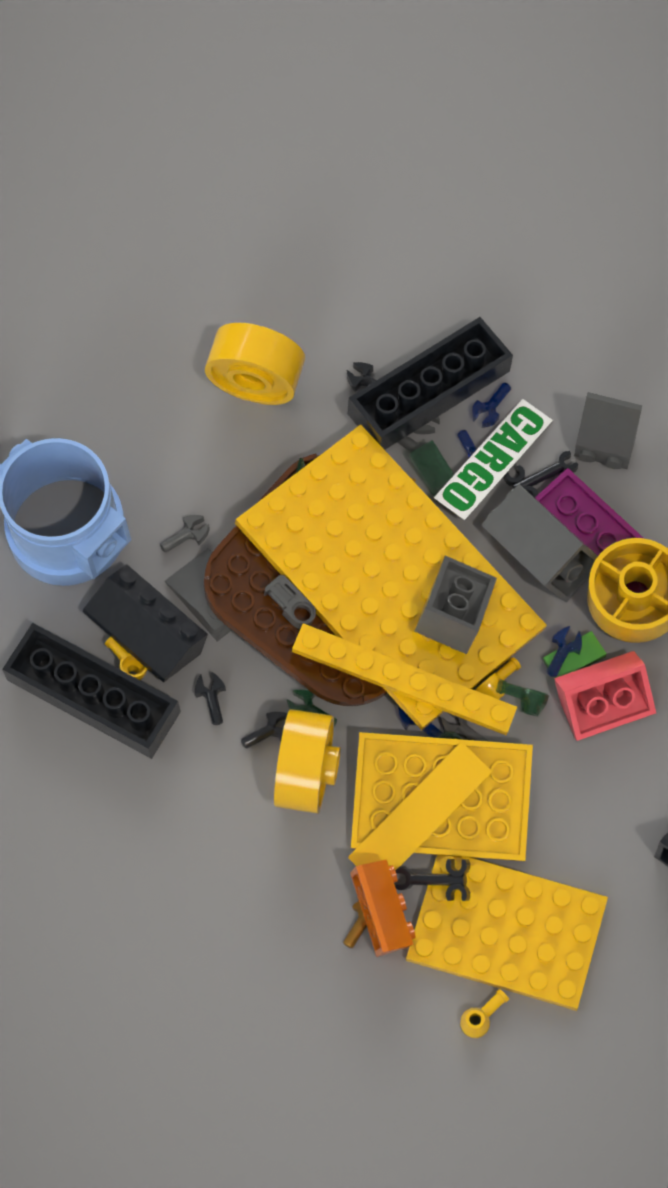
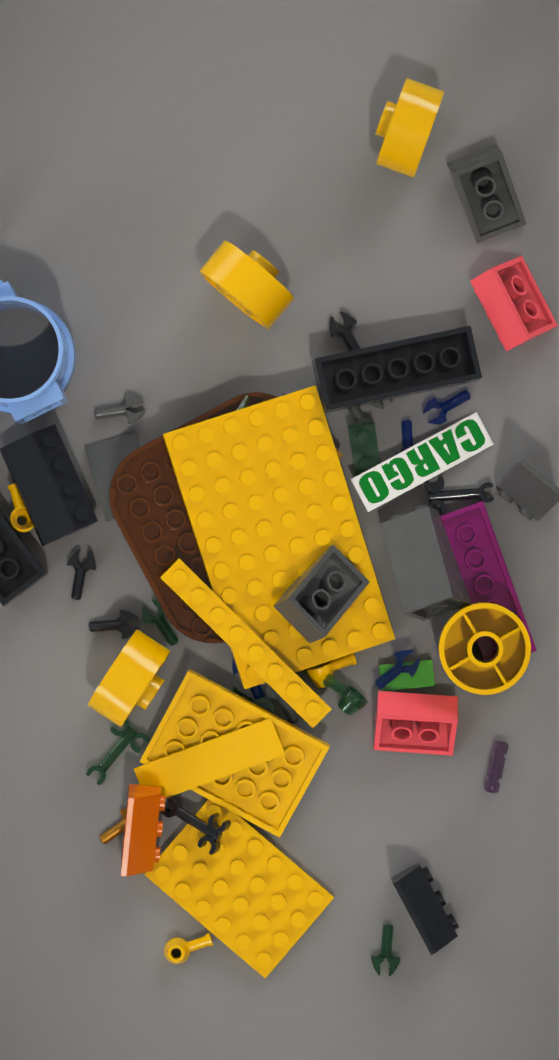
camera: 20 degrees right, 20 degrees up
dark grey piece [264,575,316,629] -> none
none -> clear green bar [86,719,150,785]
none -> yellow piece [375,78,445,178]
none -> dark grey slope [447,144,526,243]
none -> coral slope [470,256,558,352]

